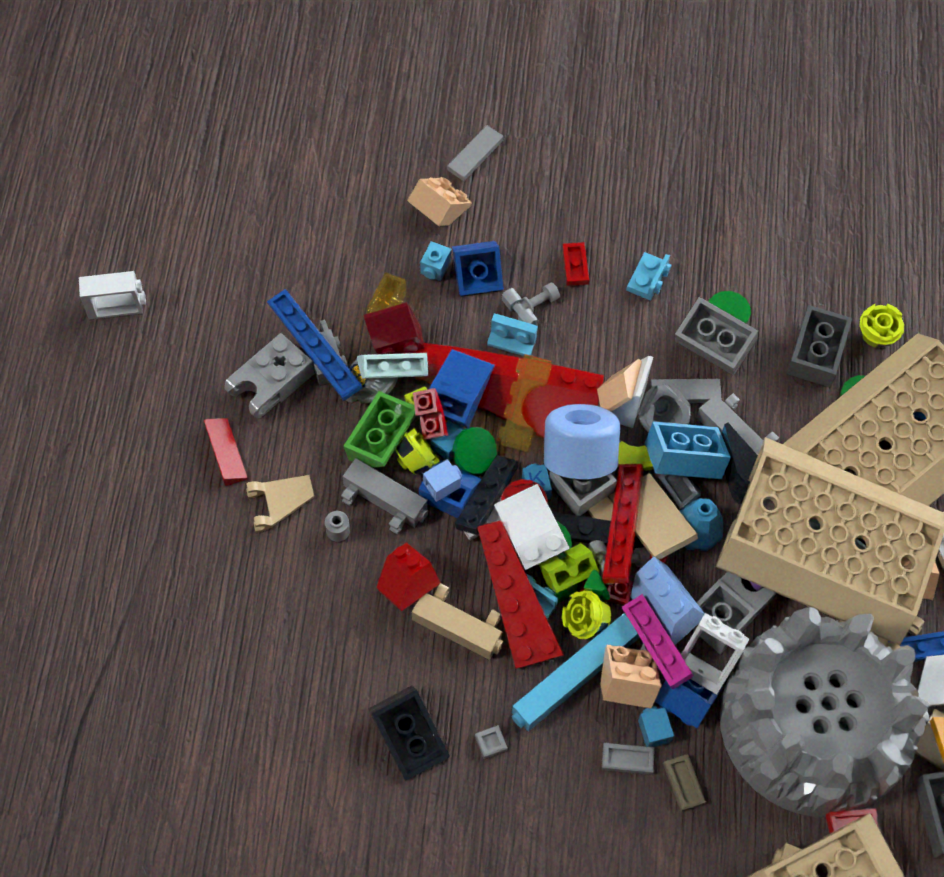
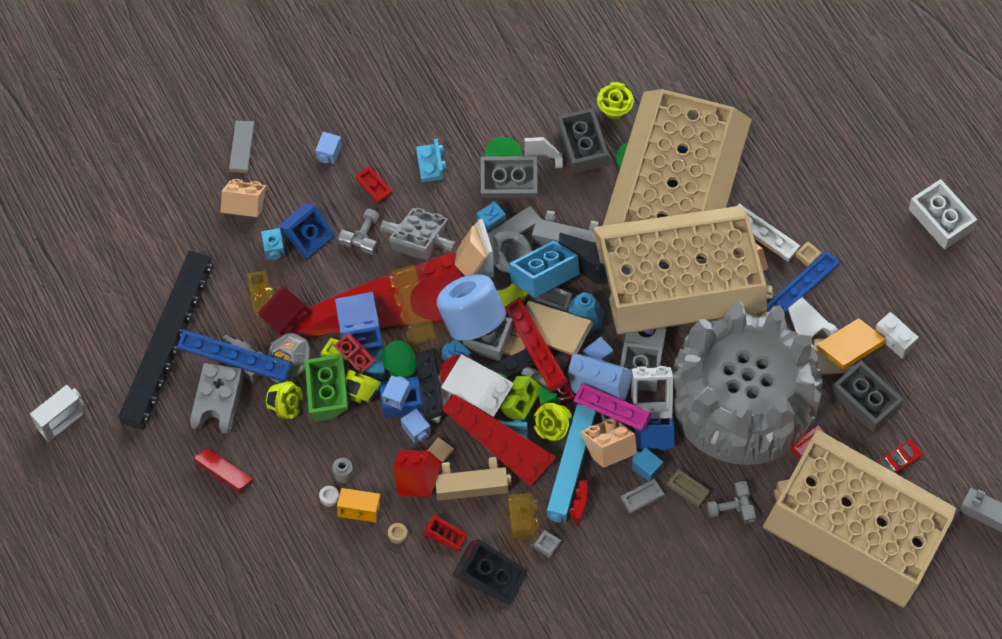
camera: 30 degrees left, 0 degrees up
tan flag [246,475,314,533] -> none
light grey brick [341,458,429,534] -> none
light aqua slope [357,353,428,379] -> none
medium azure bracket [487,313,538,357] -> none
none -> black brick [119,250,214,430]
none -> neon yellow cone [266,381,303,419]
none -> light blue brick [315,132,342,164]
none -> white tile [319,486,339,507]
none -> light orange hinge [337,488,380,523]
none -> light grey slope [380,208,456,261]
none -> tan tile [388,523,408,544]
none -> light blue brick [401,409,431,444]
none -> red slope [422,515,468,552]
none -> tan tile [427,437,454,463]
none -> dark azure brick [476,201,506,233]
none -> clear yellow brick [508,493,539,539]
none -> white flag [525,137,563,168]
none -> red slope [570,480,587,526]
none -> light blue brick [583,337,613,362]
none -> light grey bar [707,481,756,524]

